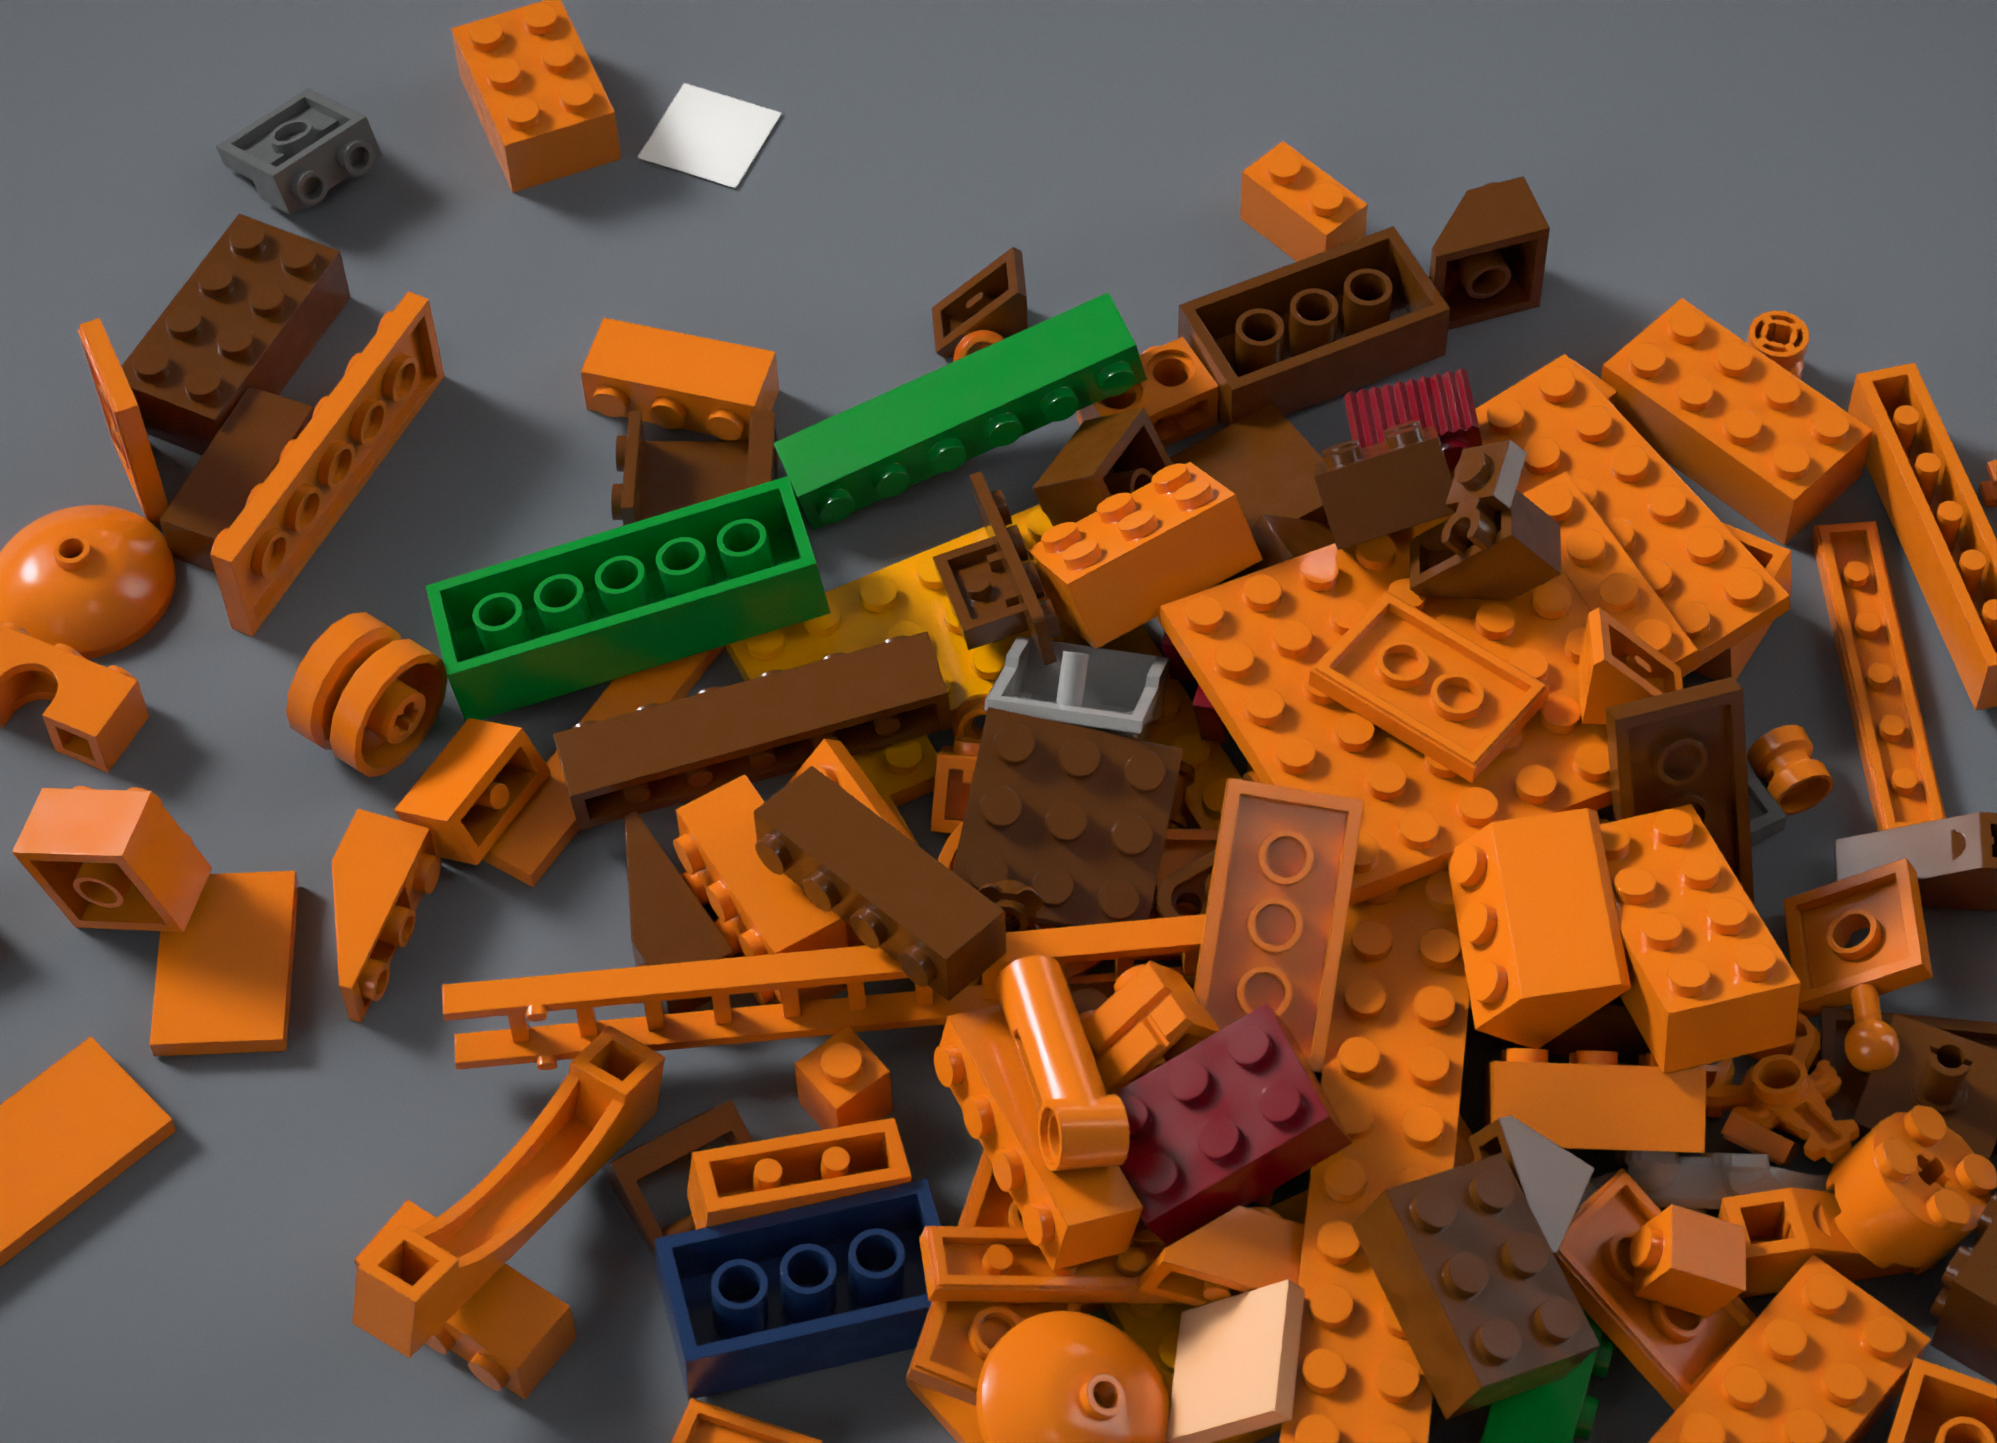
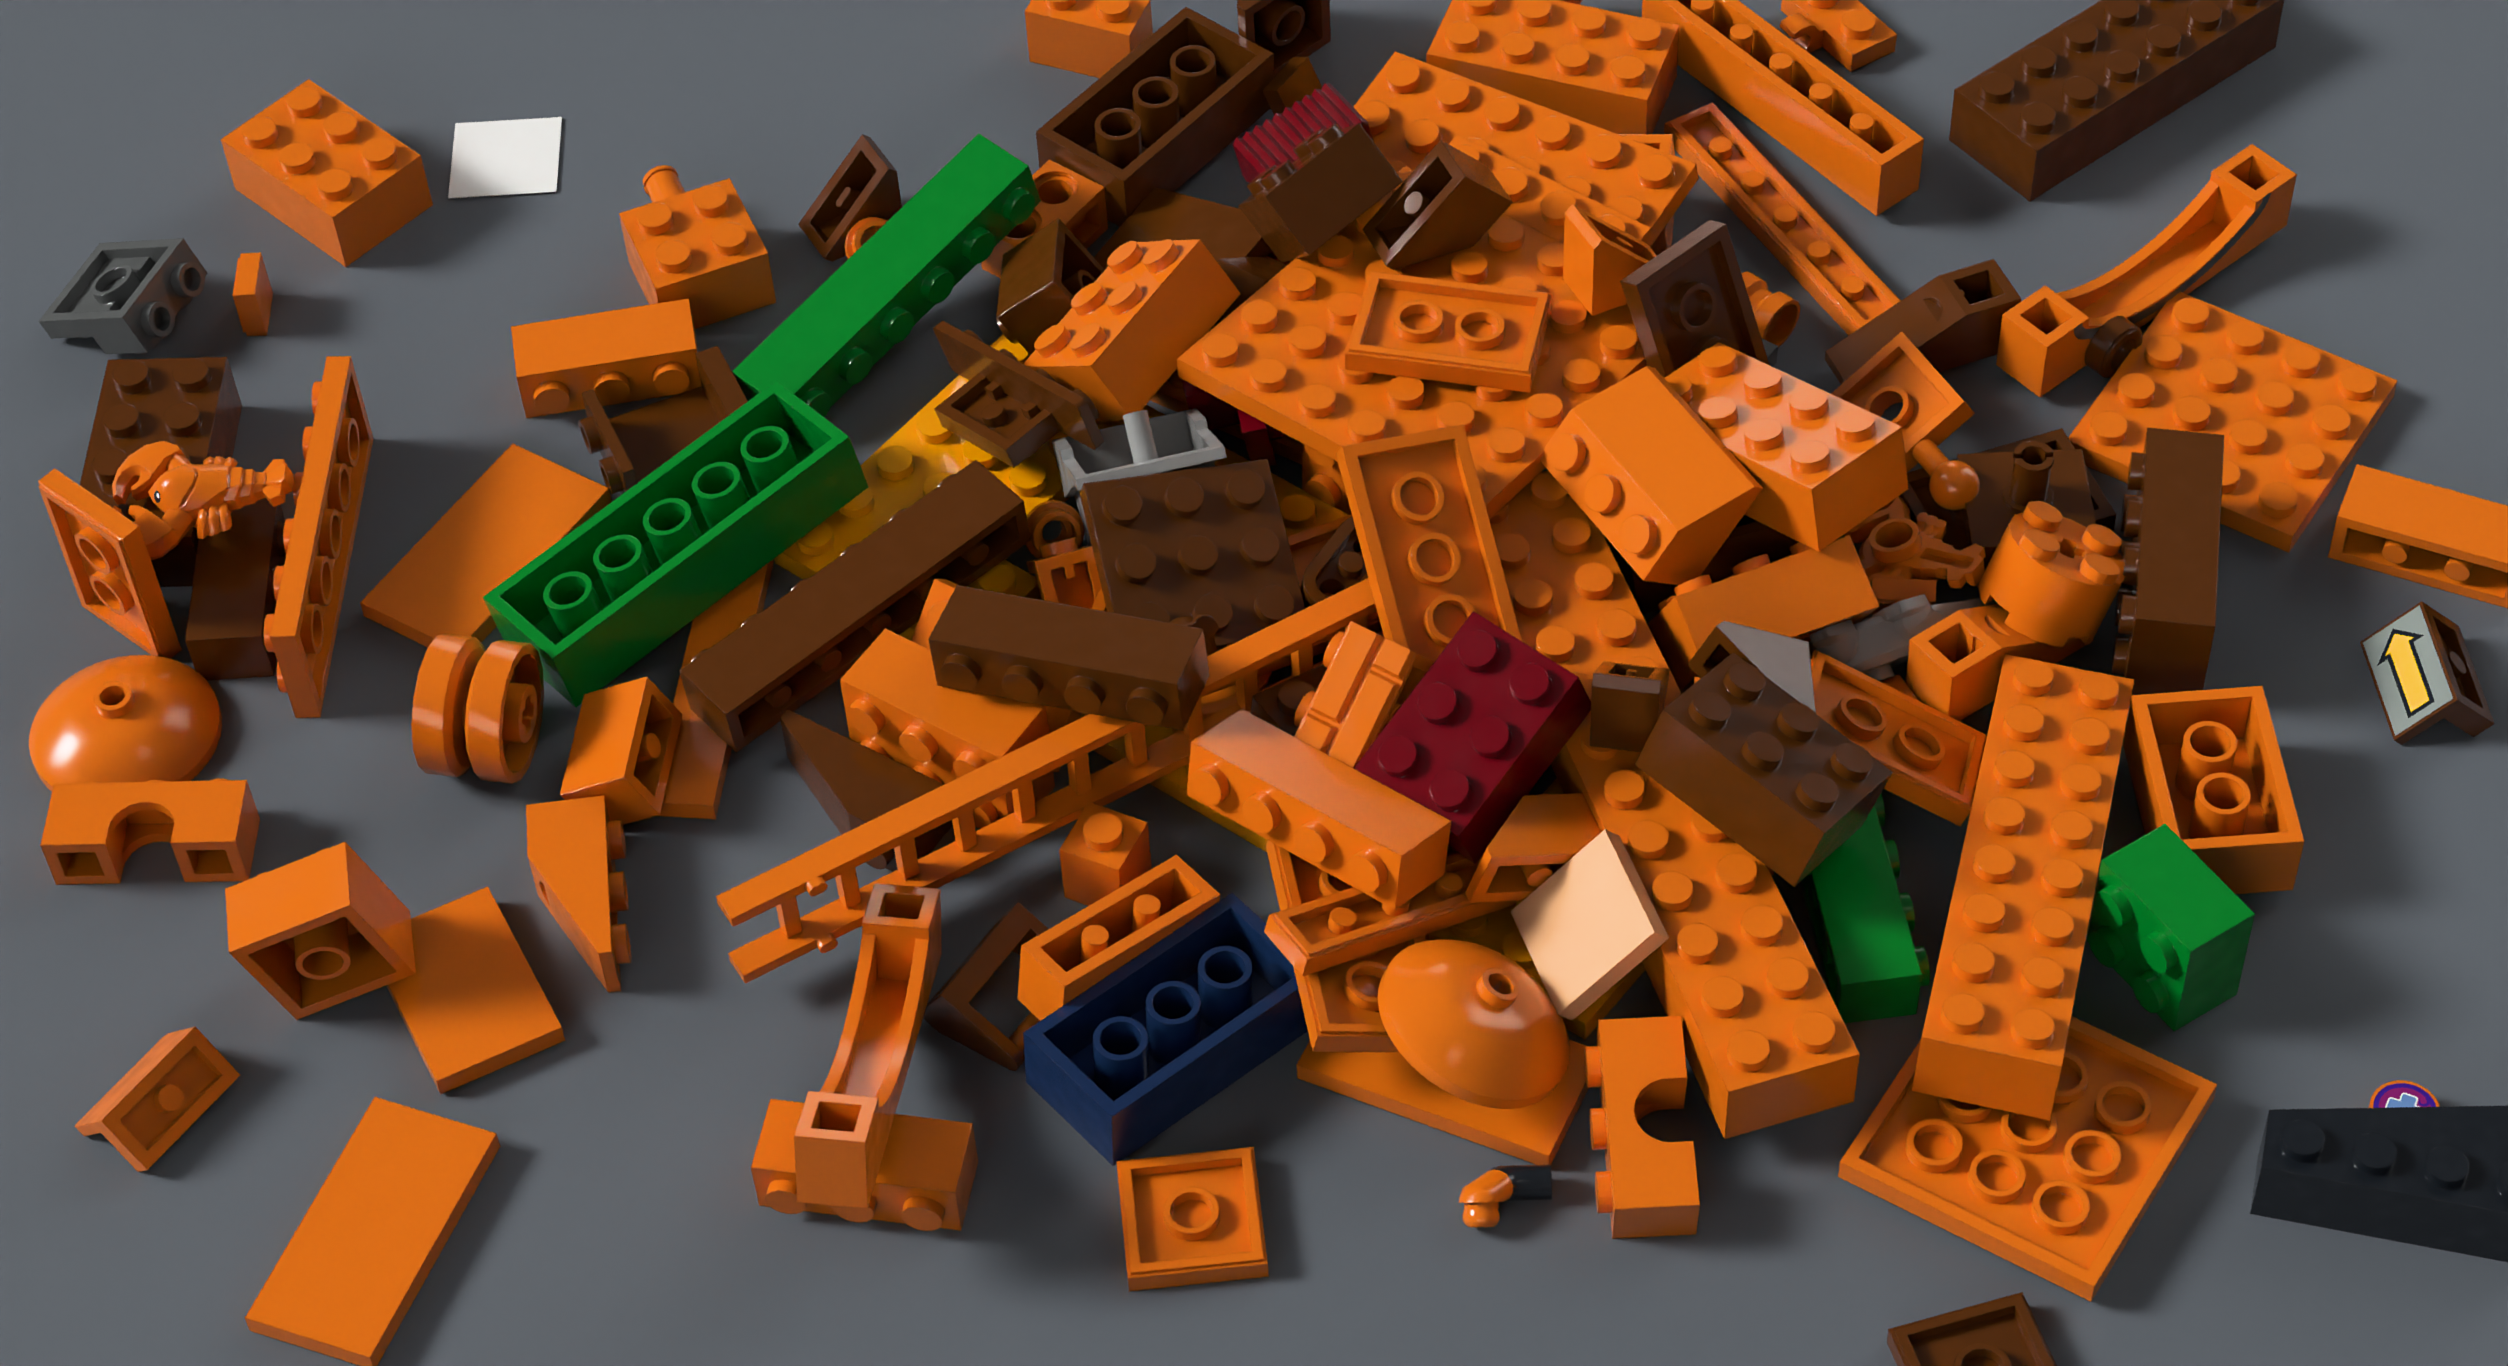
camera: 25 degrees left, 5 degrees down
orange piece [996,955,1129,1171] -> none
reddish brown plate [1441,440,1527,556] -> none
orange brick [1629,1204,1746,1318] -> none
none -> orange animal [112,441,294,560]
none -> orange tile [232,252,273,337]
none -> orange tile [360,443,612,648]
none -> orange brick [619,165,776,329]
none -> reddish brown tile [1262,57,1322,115]
none -> reddish brown slope [1590,661,1670,752]

